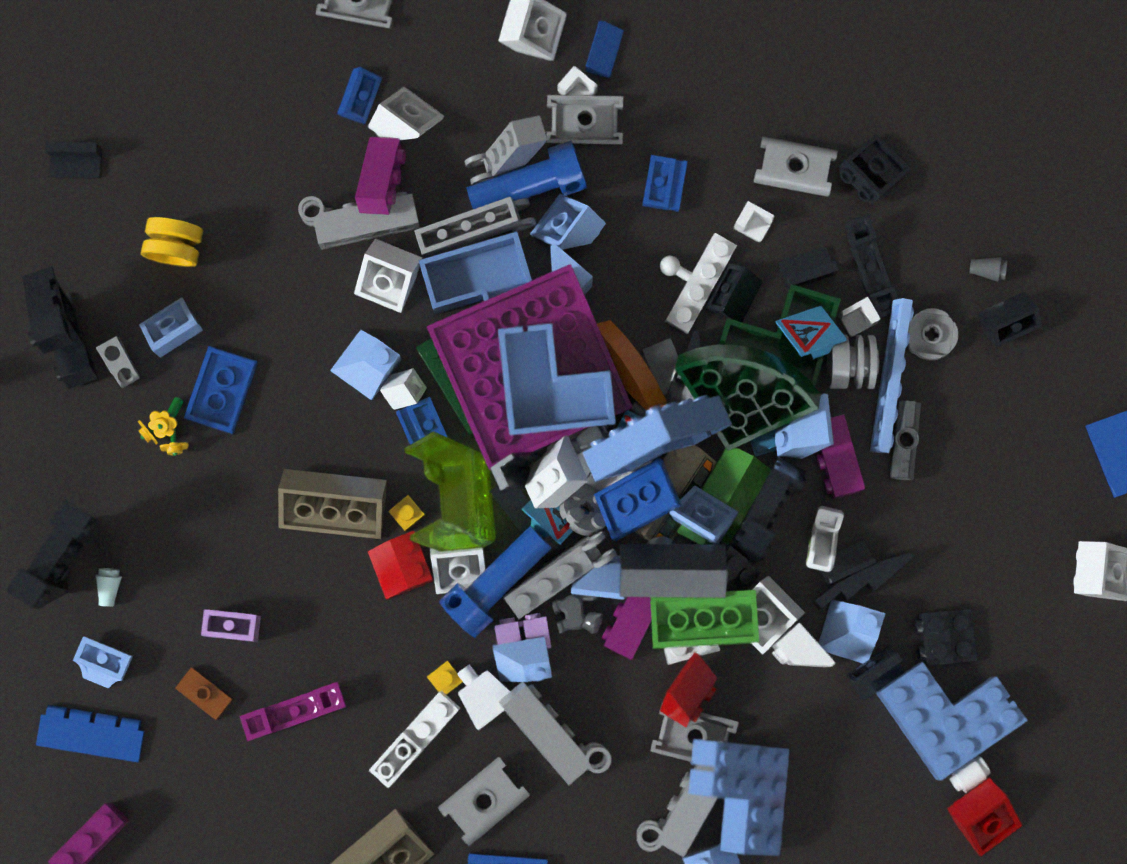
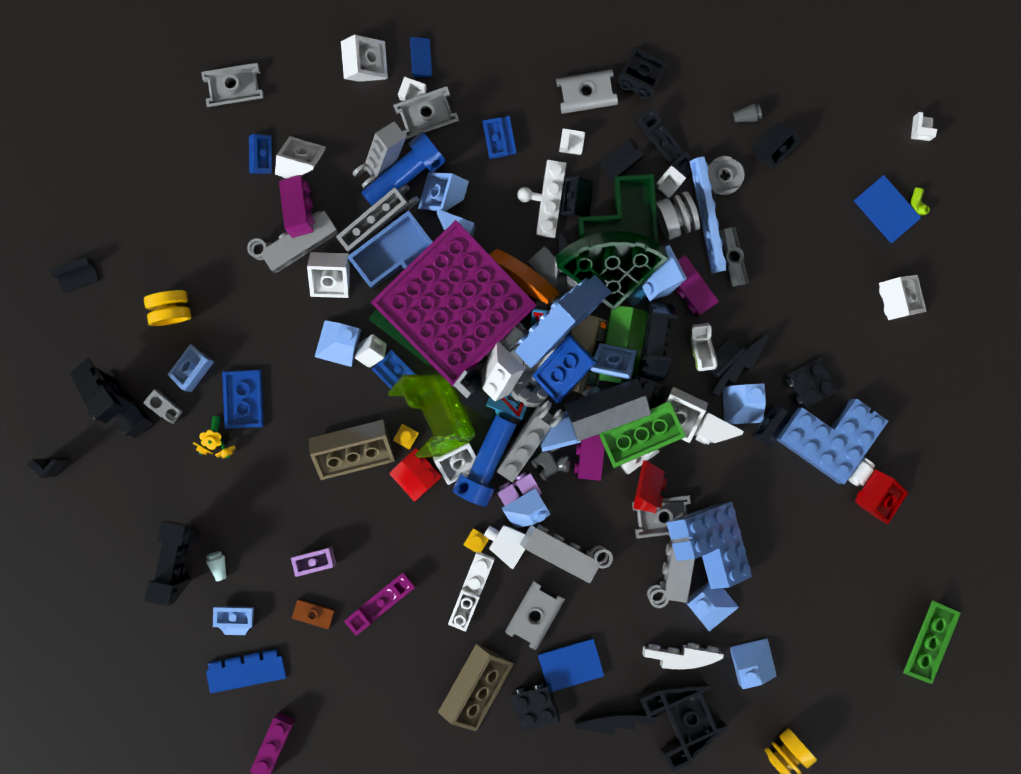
camera: 20 degrees left, 5 degrees up
medium blue piece [498,324,615,435] -> none
dark azure piece [776,306,847,359] -> none

